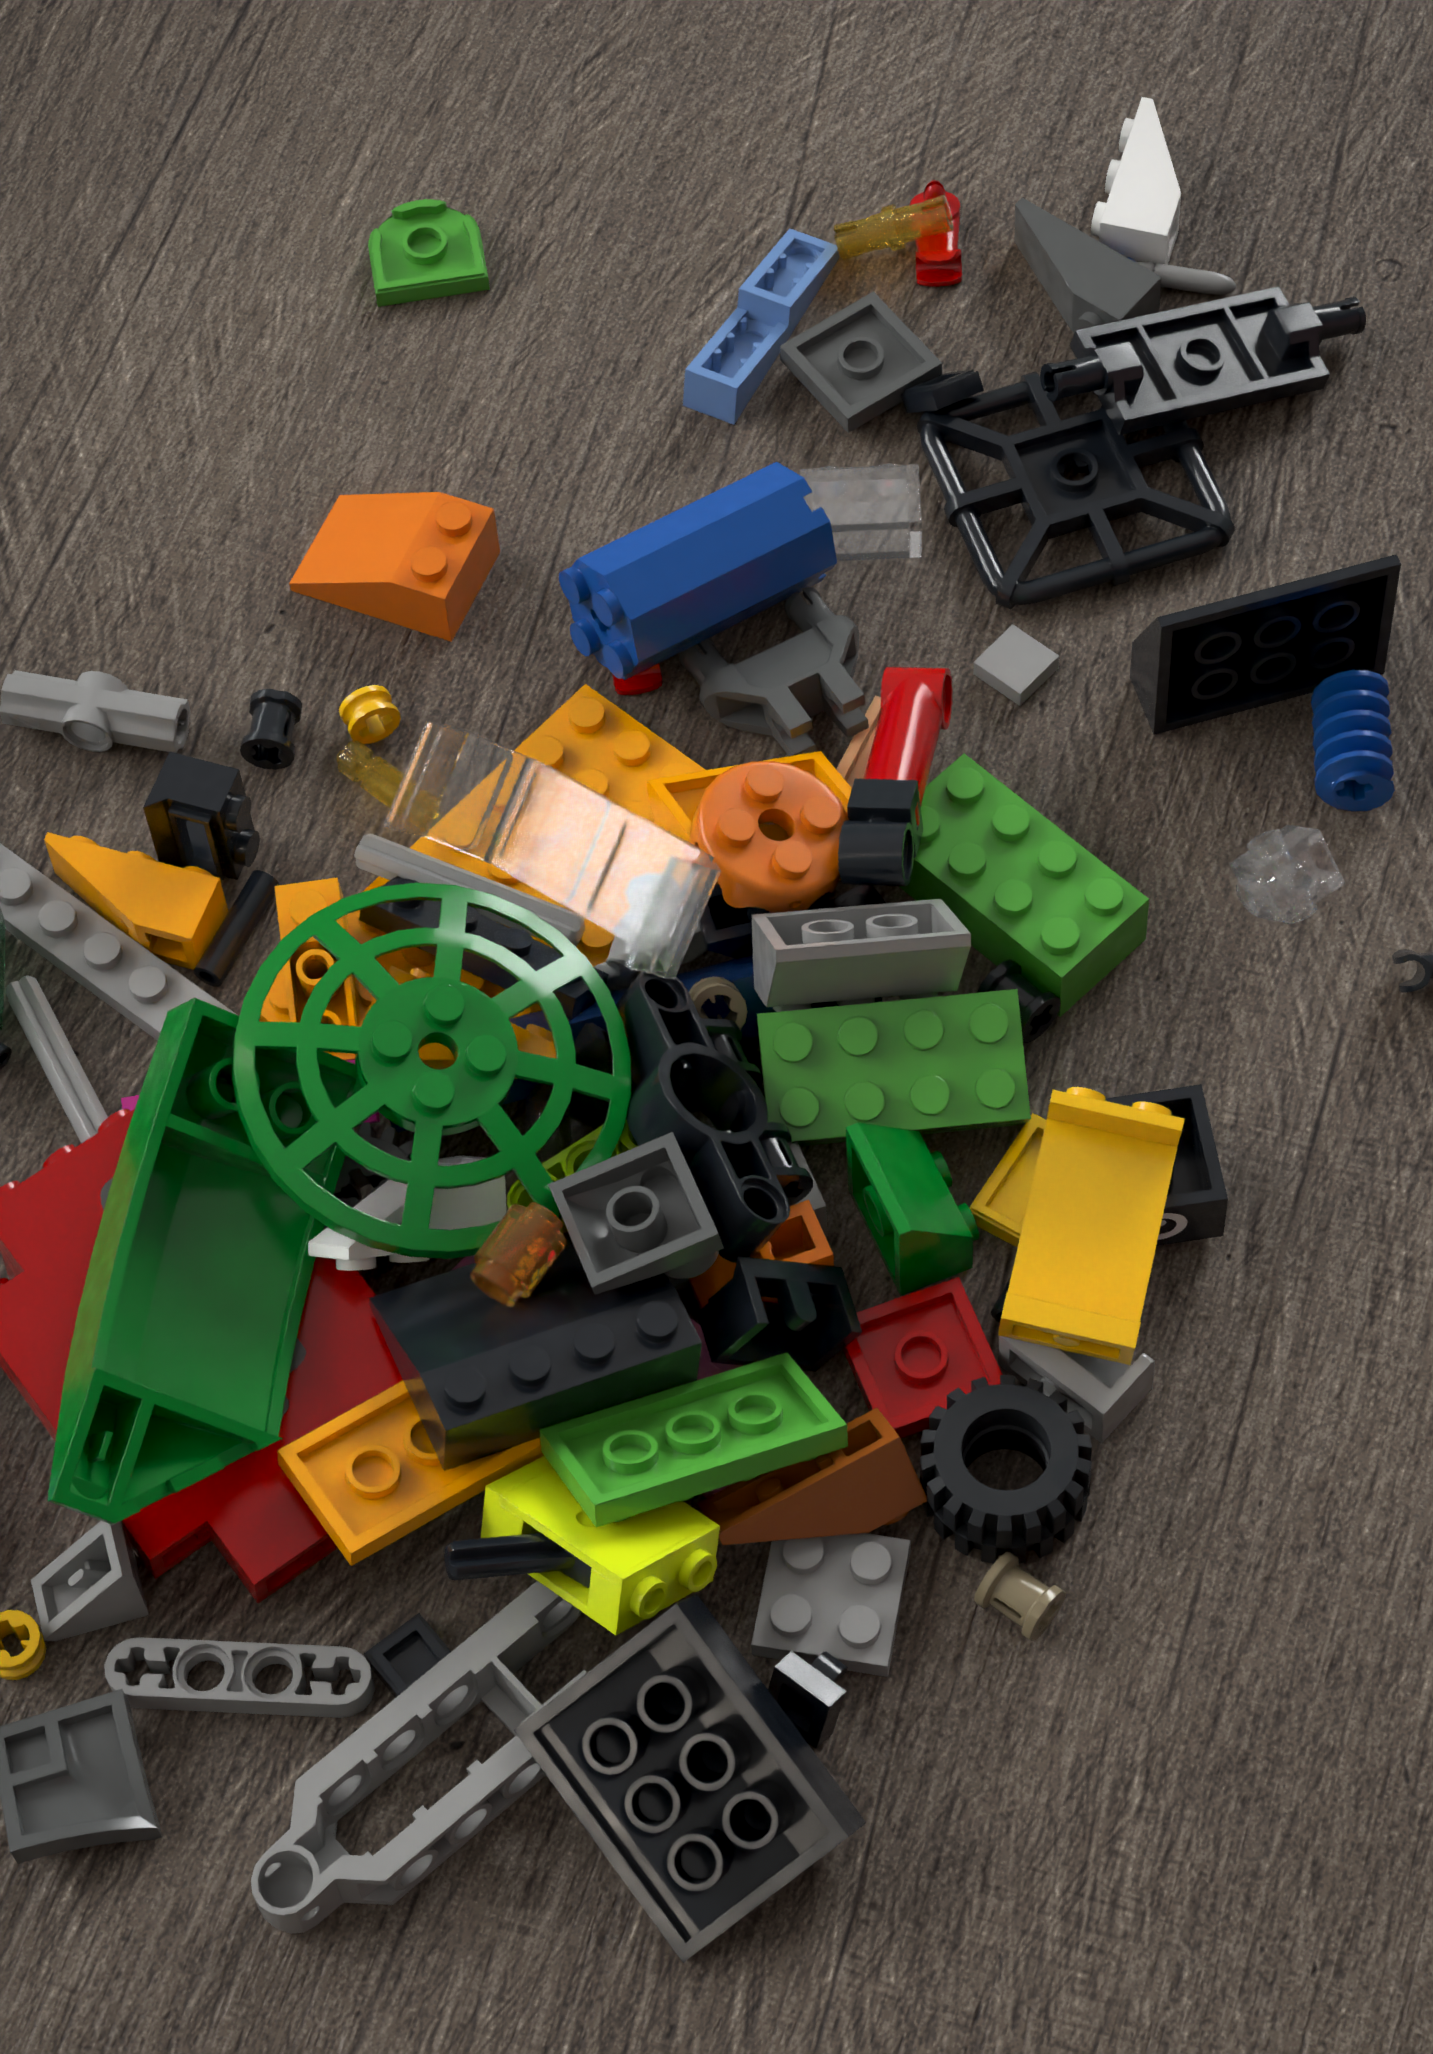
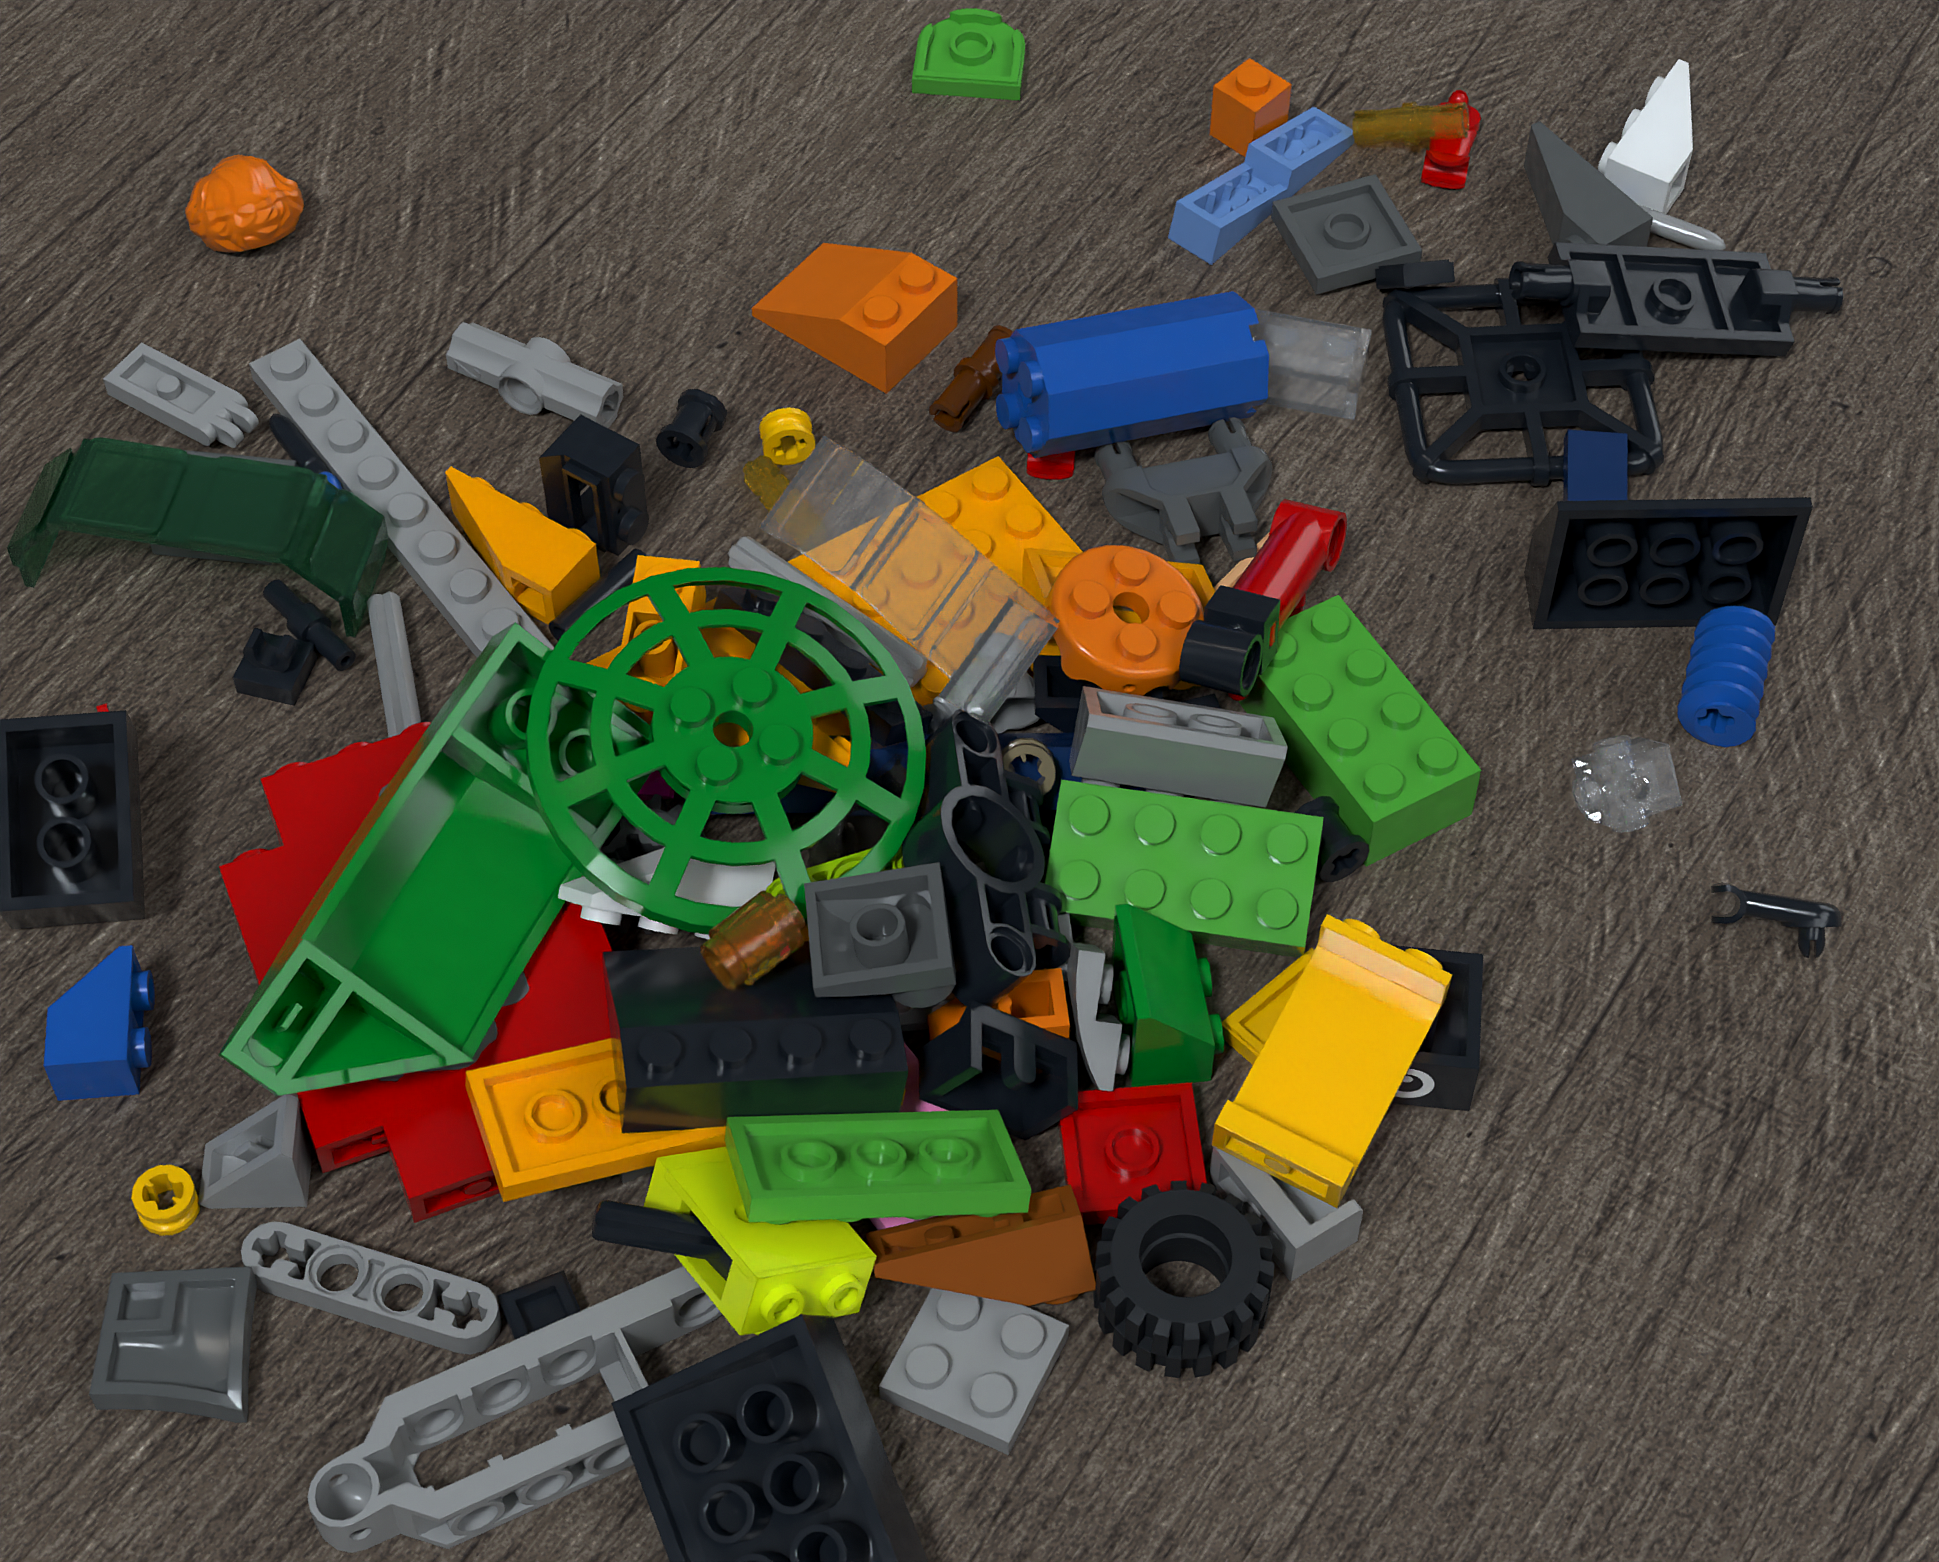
camera: 10 degrees right, 5 degrees down
black tile [768,1651,848,1749] -> none
light grey tile [973,624,1059,706] -> none
dark tan bush [974,1552,1066,1641] -> none
none -> reddish brown pin [929,325,1013,432]
none -> light grey slope [1067,942,1130,1092]
none -> orange brick [1209,58,1292,157]
none -> dark blue tile [1563,430,1627,501]

